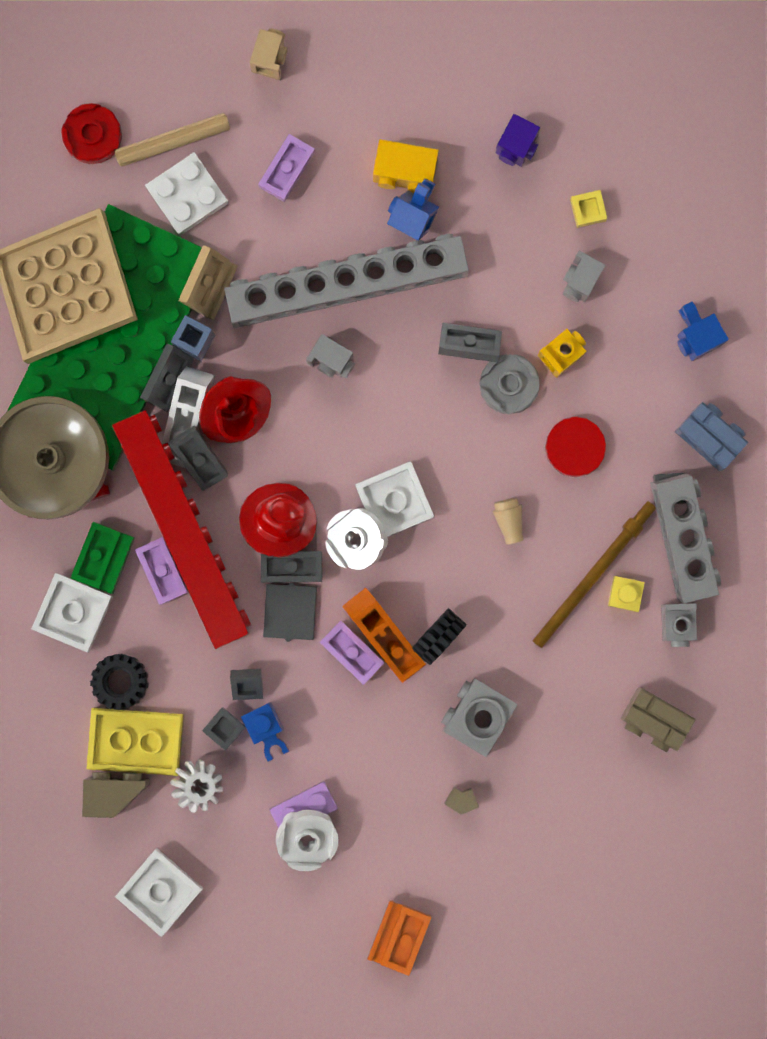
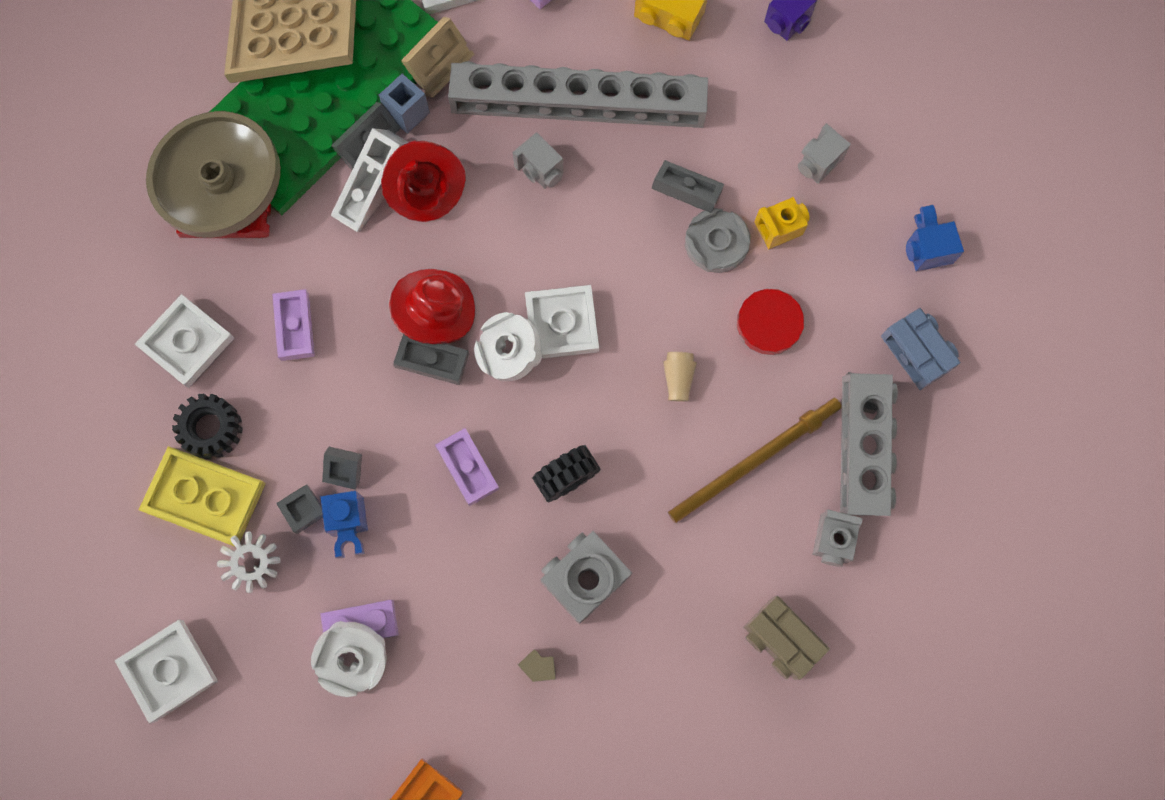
camera: 15 degrees right, 10 degrees down
green plate [70,522,135,594] -> none
dark tan slope [82,772,149,818] -> none
red brick [112,410,251,649] -> none
dark grey plate [169,425,228,491] -> none
dark grey piece [263,583,317,642] -> none
orange slope [342,588,426,683] -> none
blue brick [387,178,439,241] -> none
light yellow plate [570,190,607,228] -> none
light yellow plate [608,576,645,612] -> none

